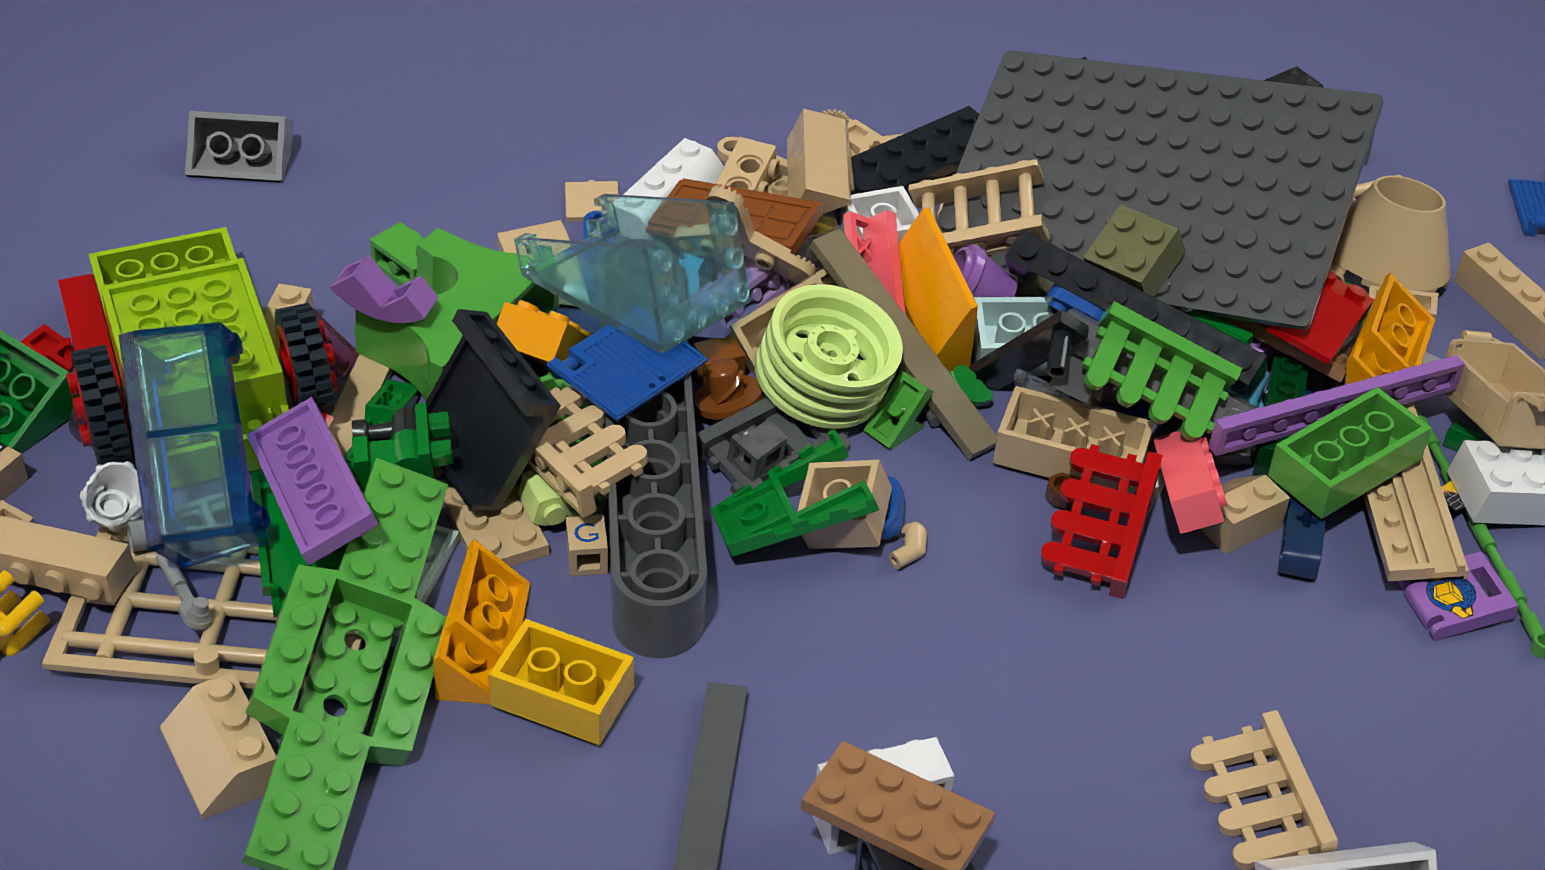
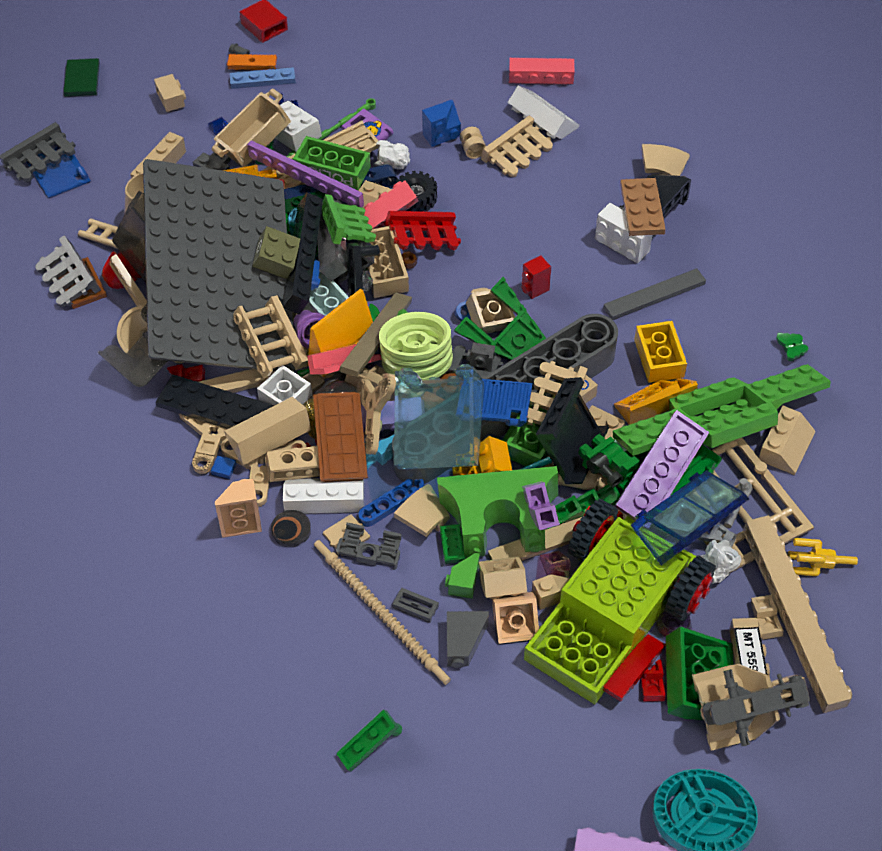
camera: 120 degrees left, 10 degrees up
light grey slope [185,111,293,181] -> none
none -> light nougat slope [215,479,262,538]
none -> tile [271,510,311,547]
none -> tan hose [314,540,451,685]
none -> dark grey piece [336,522,402,570]
none -> green piece [336,710,402,771]
none -> white hair [375,140,410,169]
none -> dark grey tile [393,587,439,623]
none -> black bush [396,171,437,212]
none -> blue slope [422,100,461,147]
none -> dark grey slope [447,611,489,668]
none -> tan wheel [460,127,486,159]
none -> tan brick [479,556,527,599]
none -> light nougat slope [492,592,539,644]
none -> red brick [521,255,551,299]

